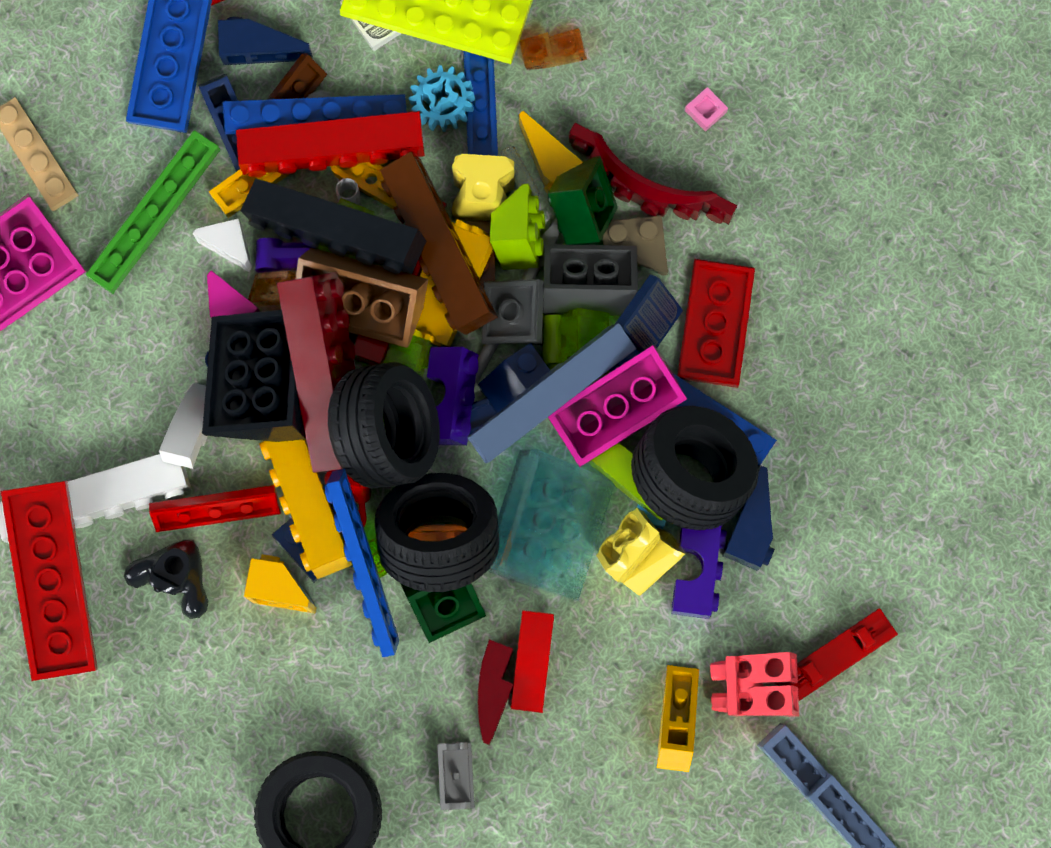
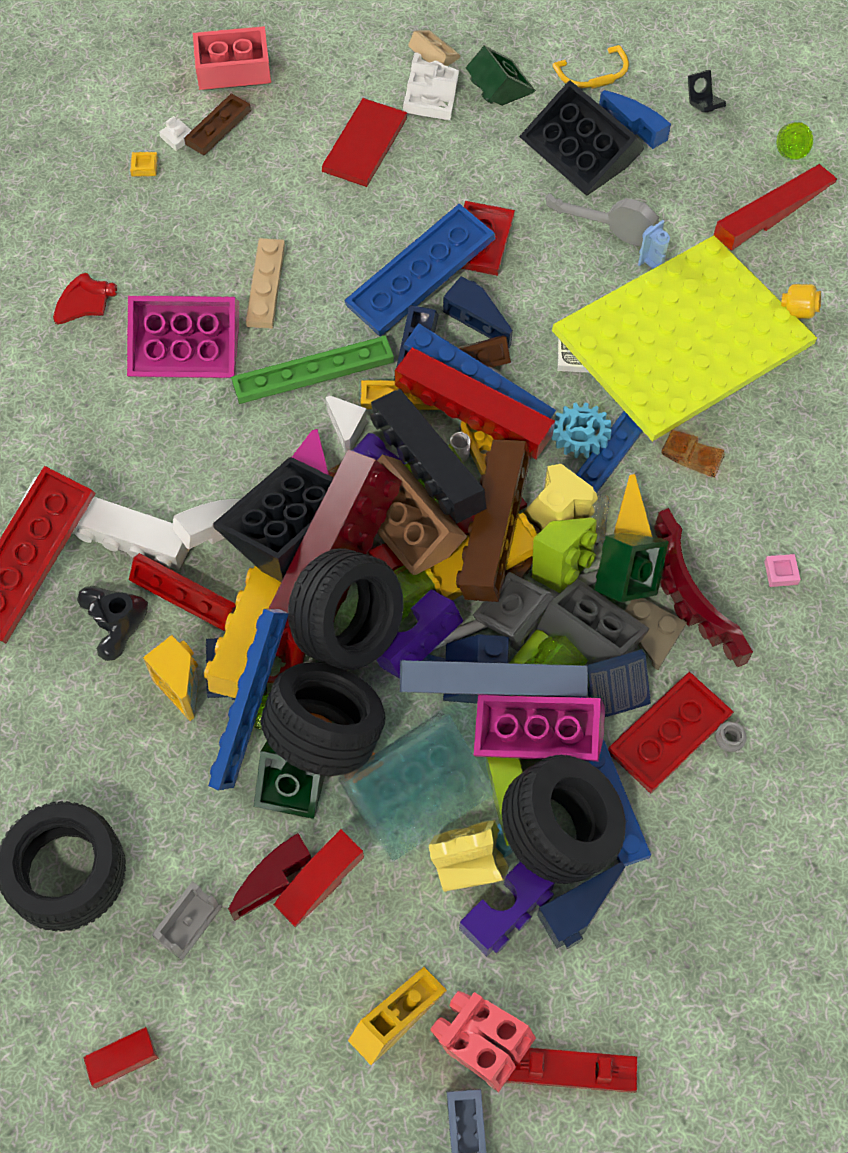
camera: 35 degrees right, 15 degrees down
none -> light grey plate [715,722,747,752]

